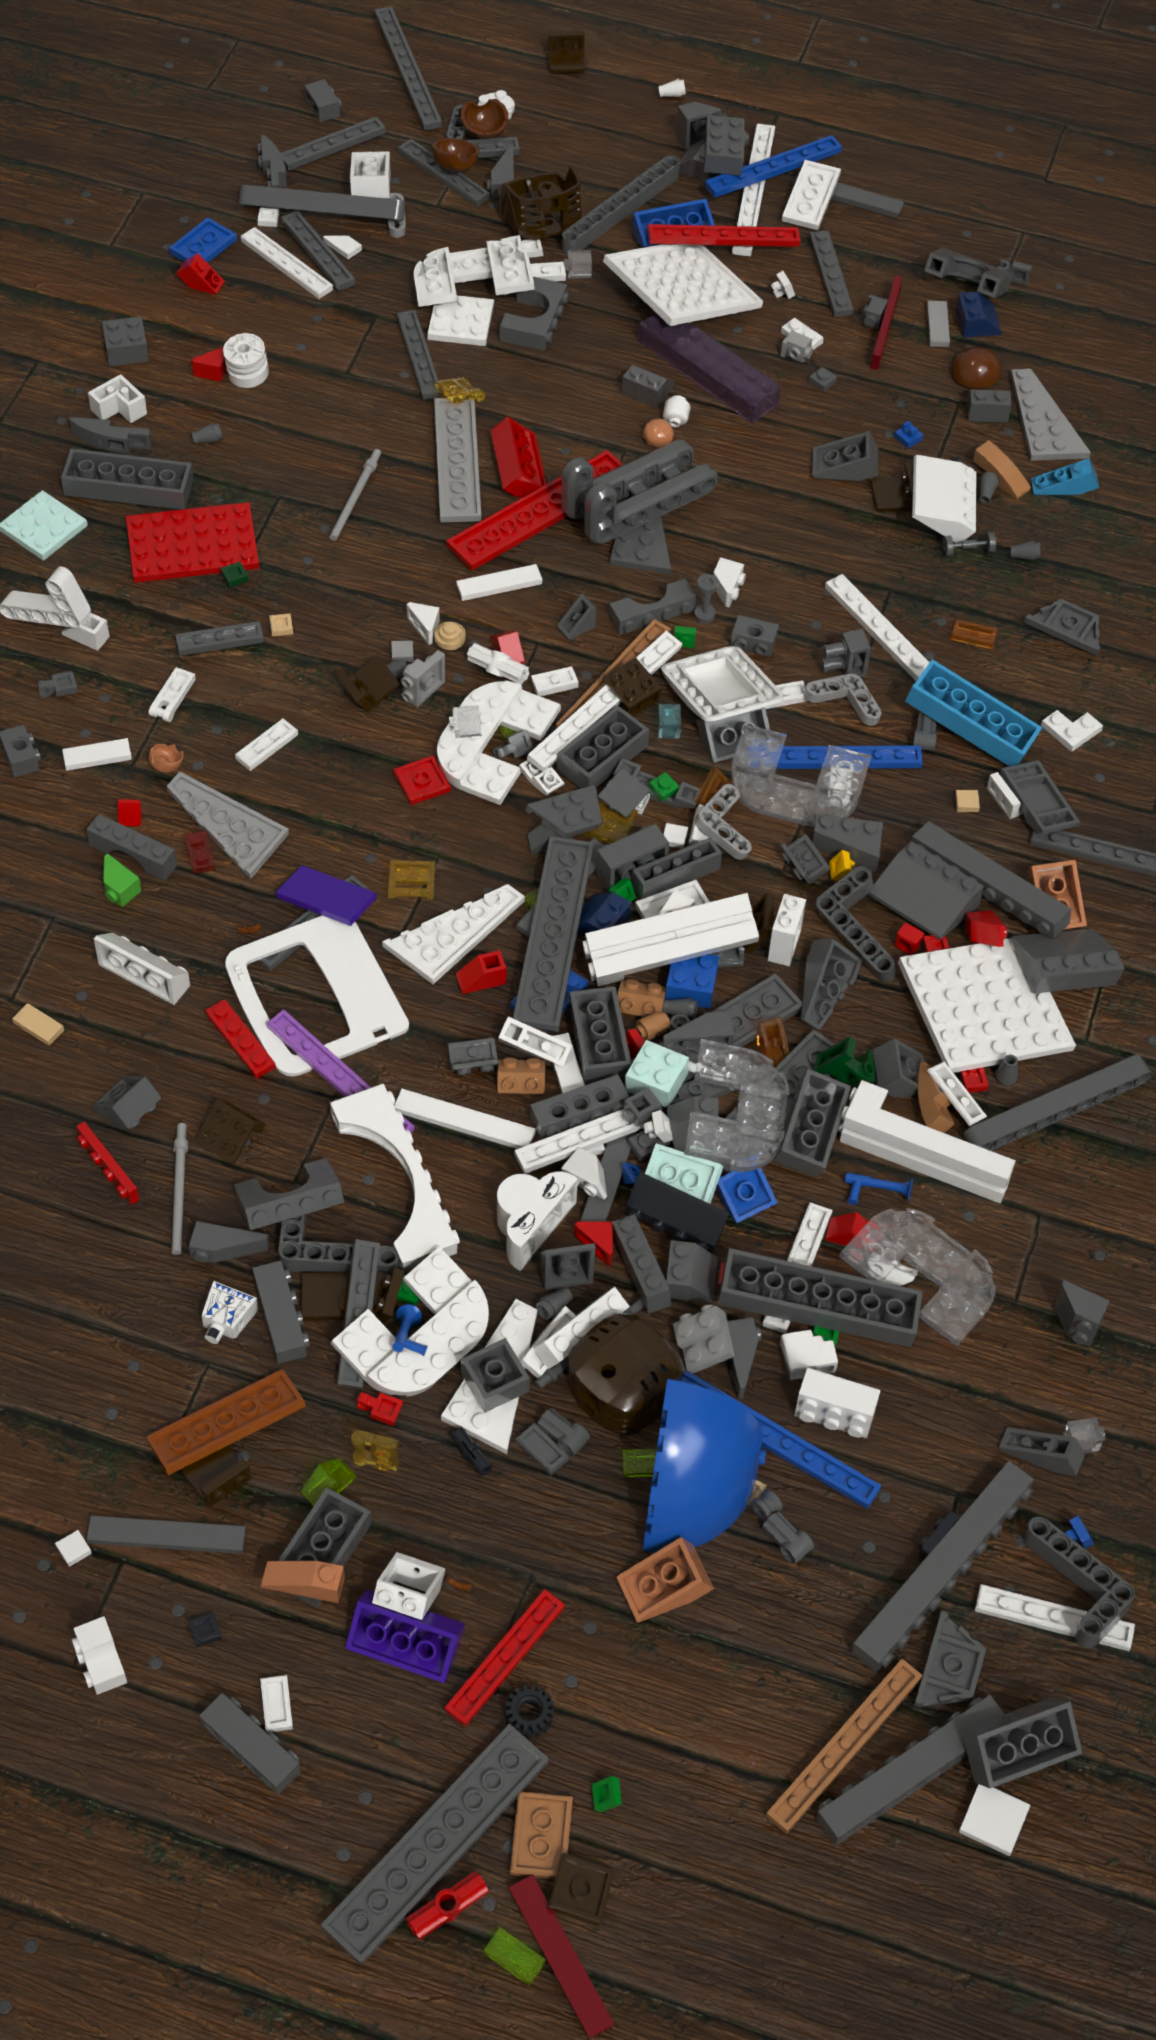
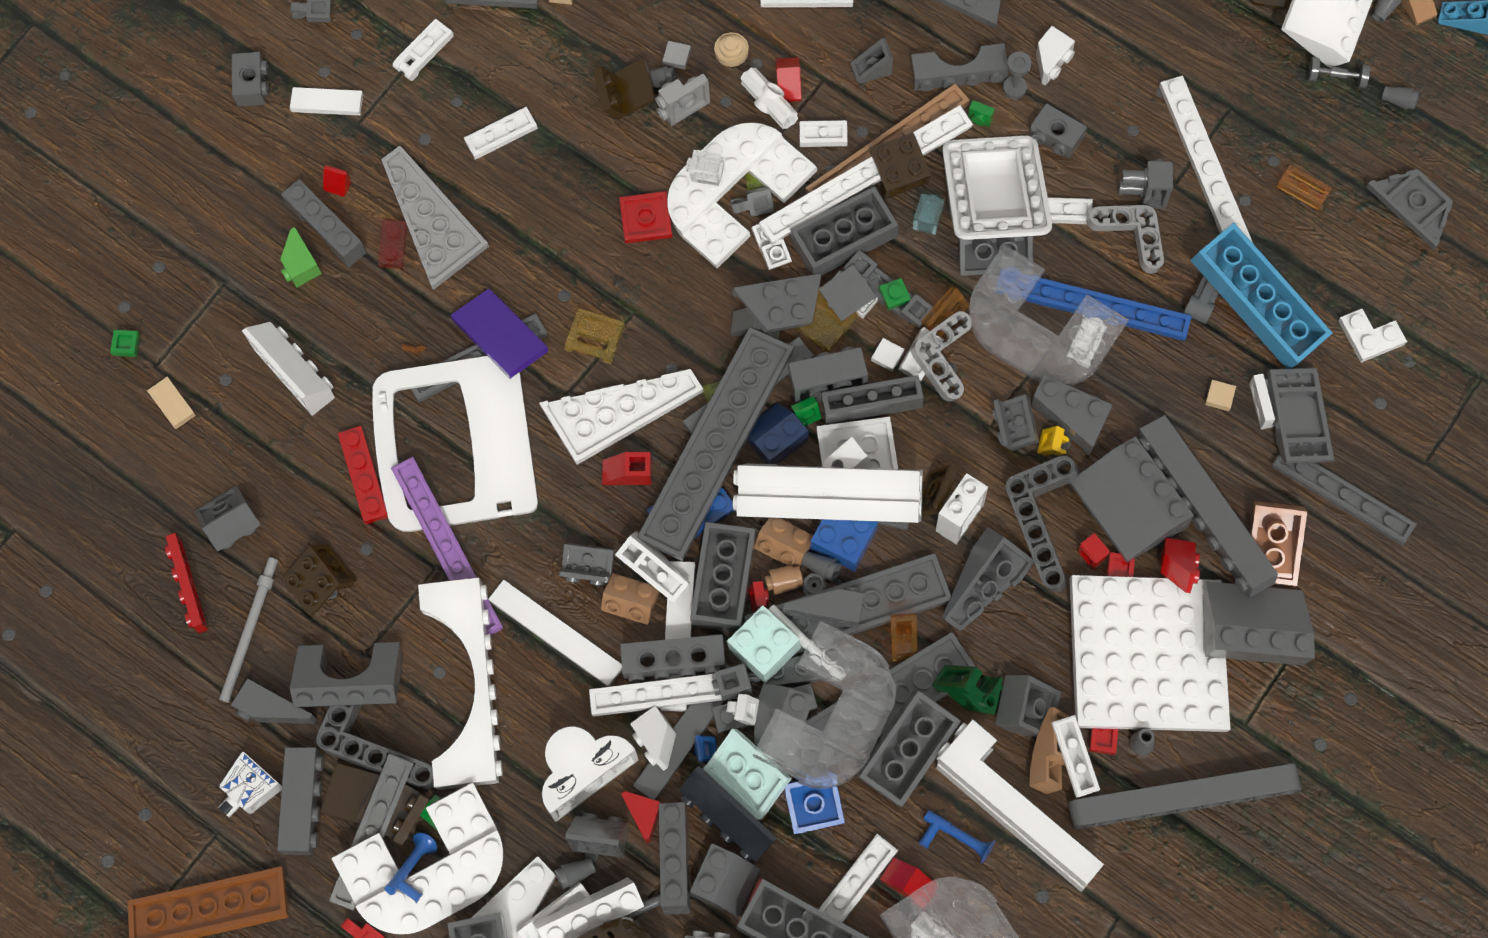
camera: 25 degrees right, 15 degrees up
nougat hair [149,744,184,774] -> none
white slope [407,602,440,645] -> none

